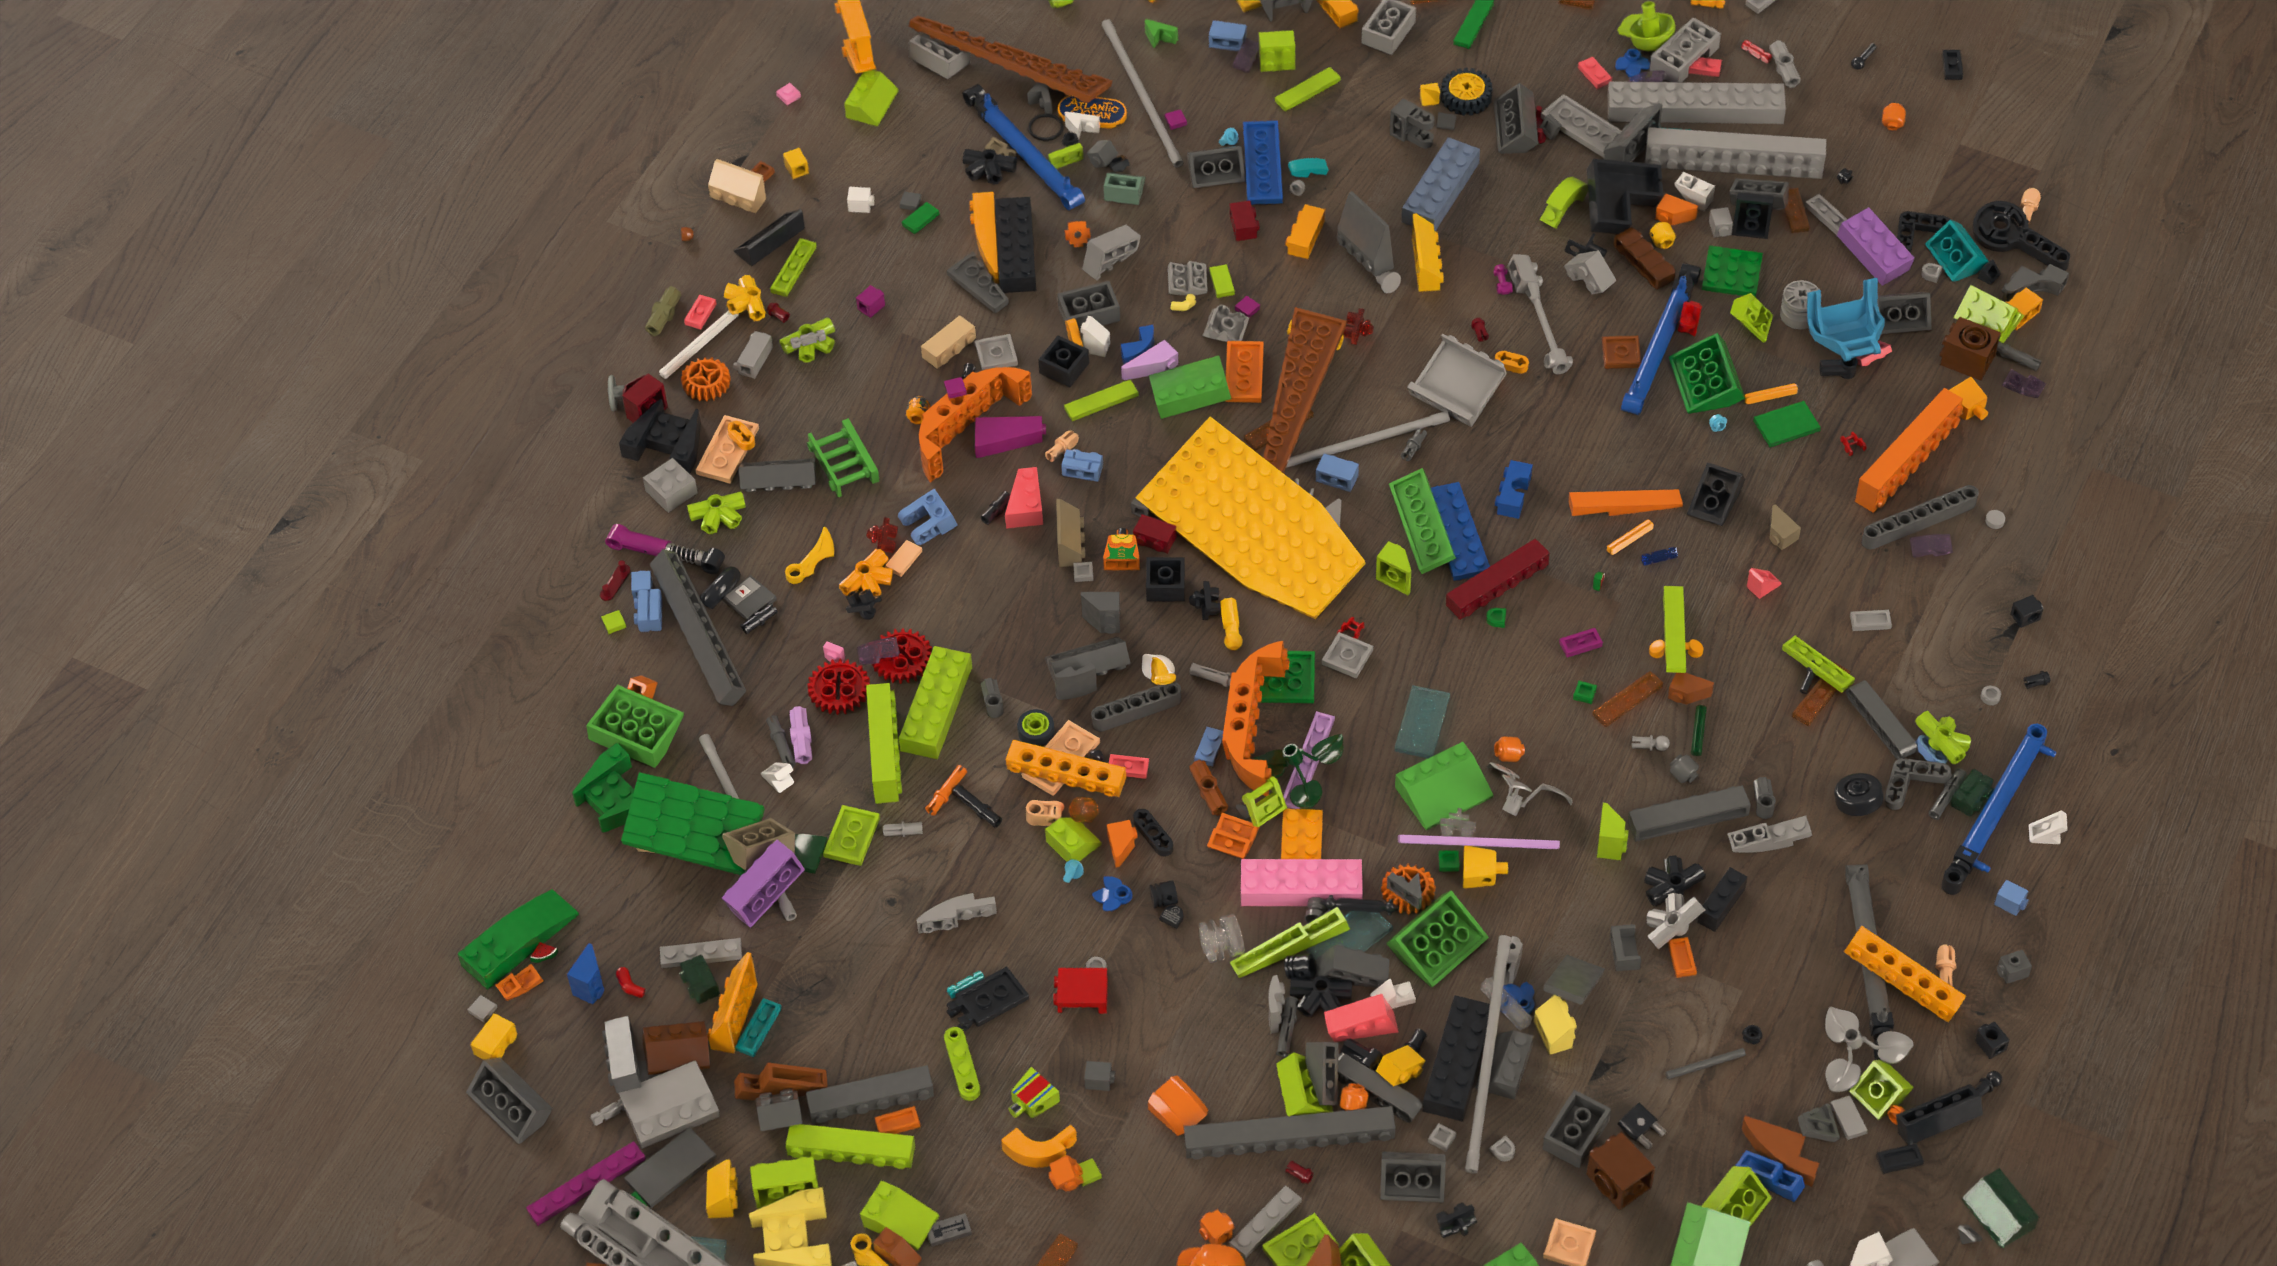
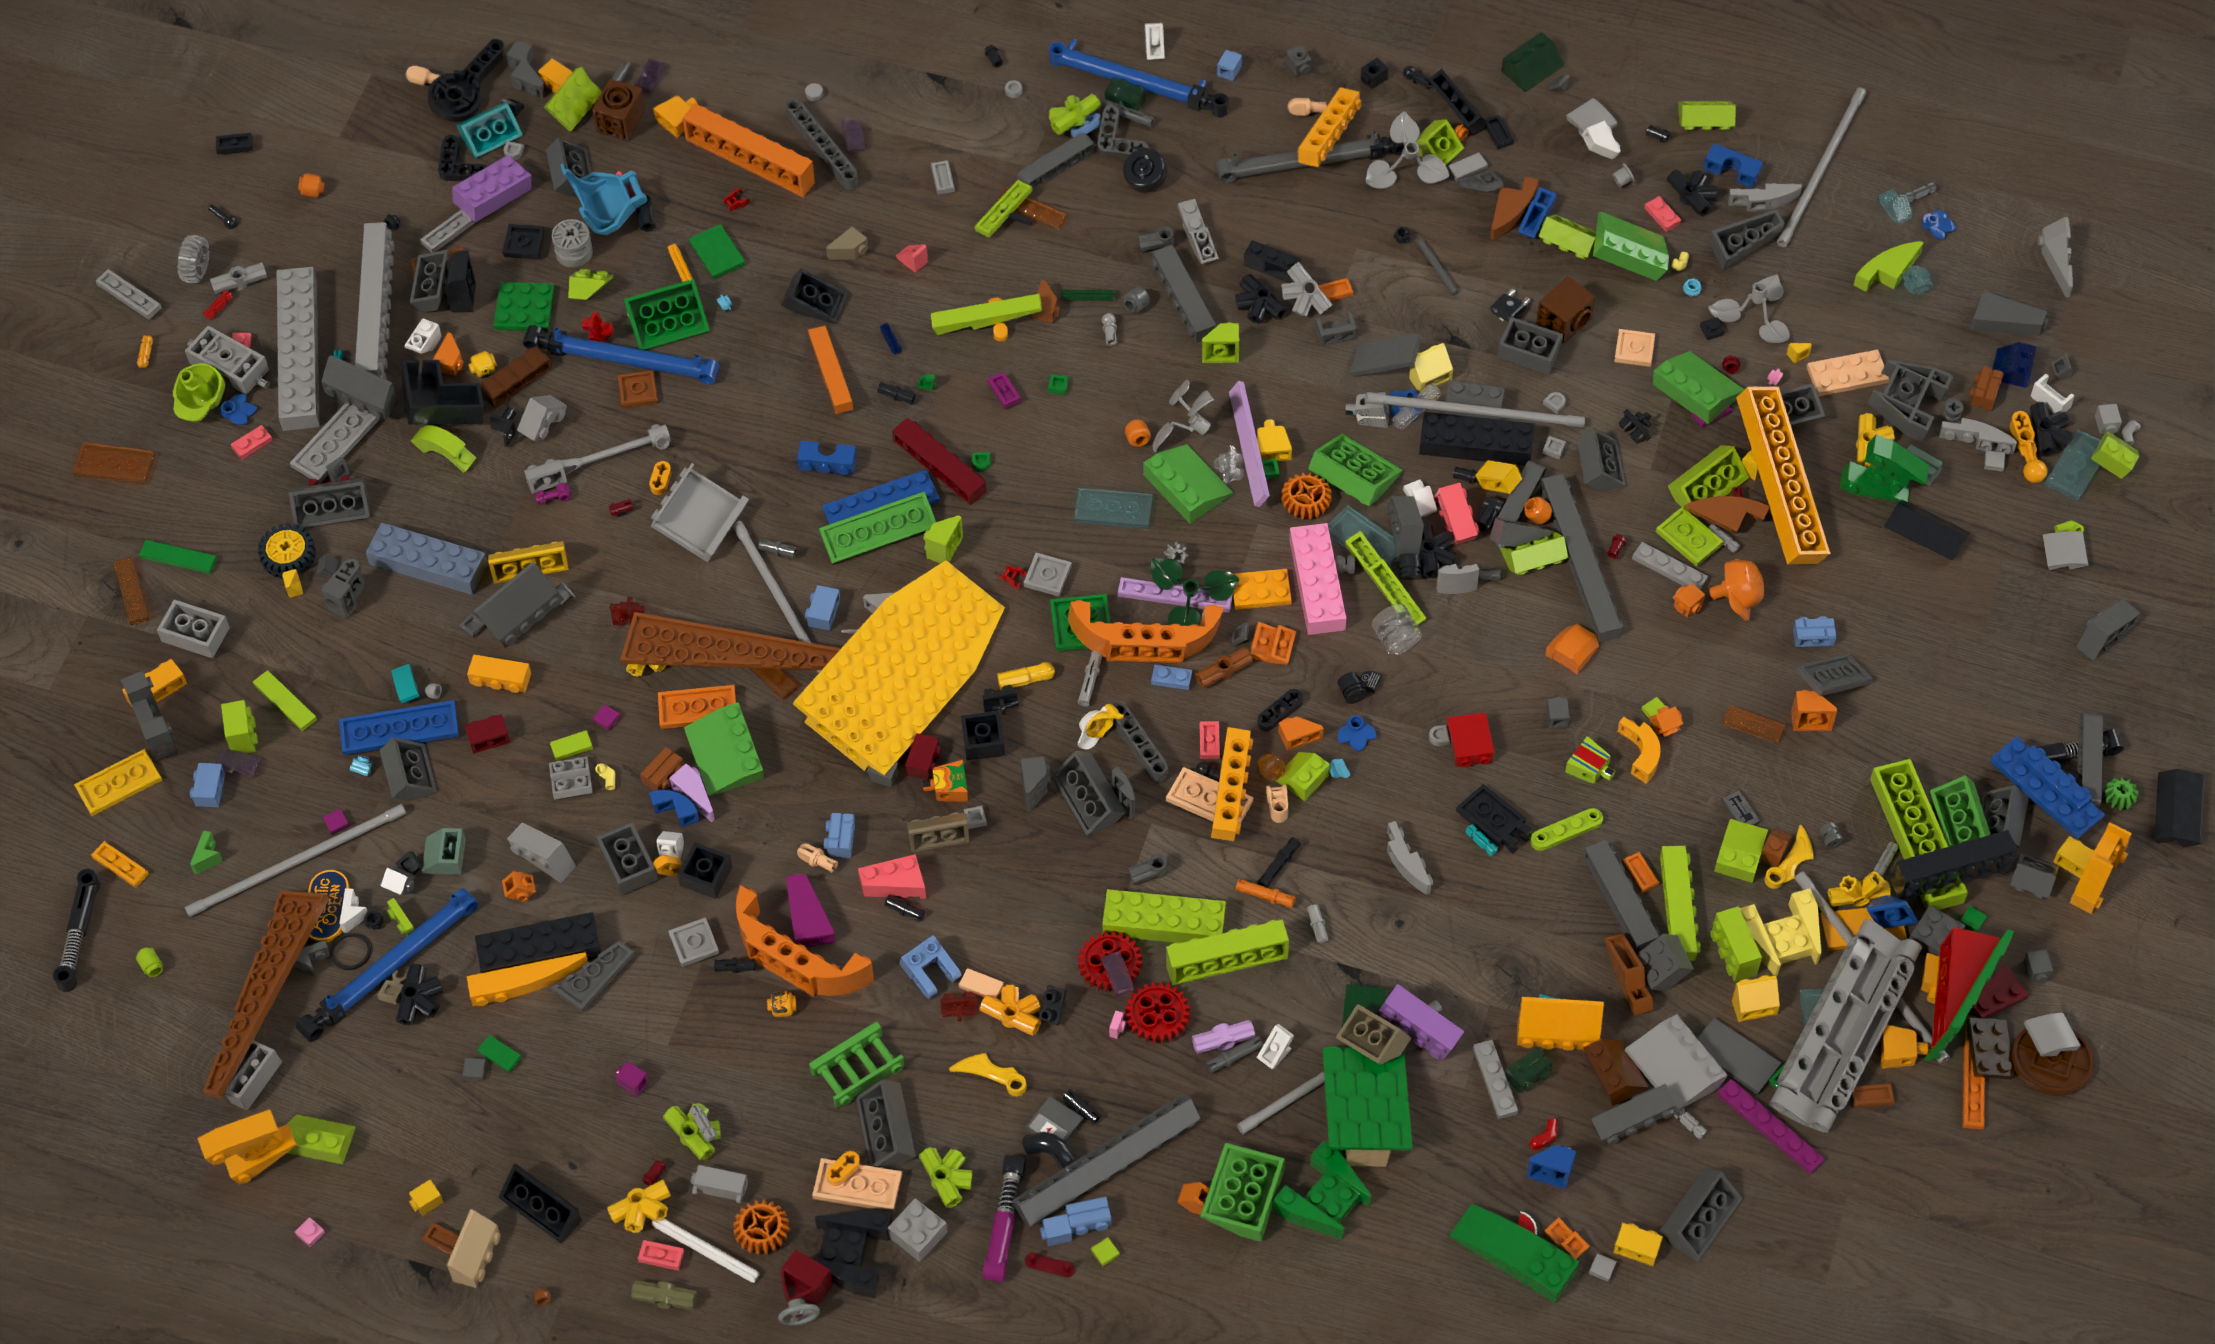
camera: 100 degrees left, 5 degrees up
lime tile [770,238,817,297] -> none
lime plate [823,805,880,866] -> none
white brick [847,187,874,213] -> none
tan brick [921,315,976,369] -> none
magenta tile [944,377,967,399] -> none
wheel [1017,709,1055,747] -> none
lime tile [1064,379,1138,421] -> none
light grey slope [1203,305,1249,342] -> none
lime plate [1242,776,1287,827] -> none
black wheel [1320,895,1399,916] -> none
dark grey slope [1387,872,1422,910] -> none
clear orange tile [1592,671,1663,727] -> none
light orange axle [1606,519,1654,555] -> none
clear purple slope [1628,71,1665,82] -> none
light grey brick [1709,207,1733,237] -> none
black brick [2010,595,2044,628] -> none
none -> light grey gear [177,235,210,284]
none -> black plate [502,224,545,259]
none -> dark orange brick [640,747,684,791]
none -> black pin [877,382,916,405]
none -> light grey gear [1164,542,1188,564]

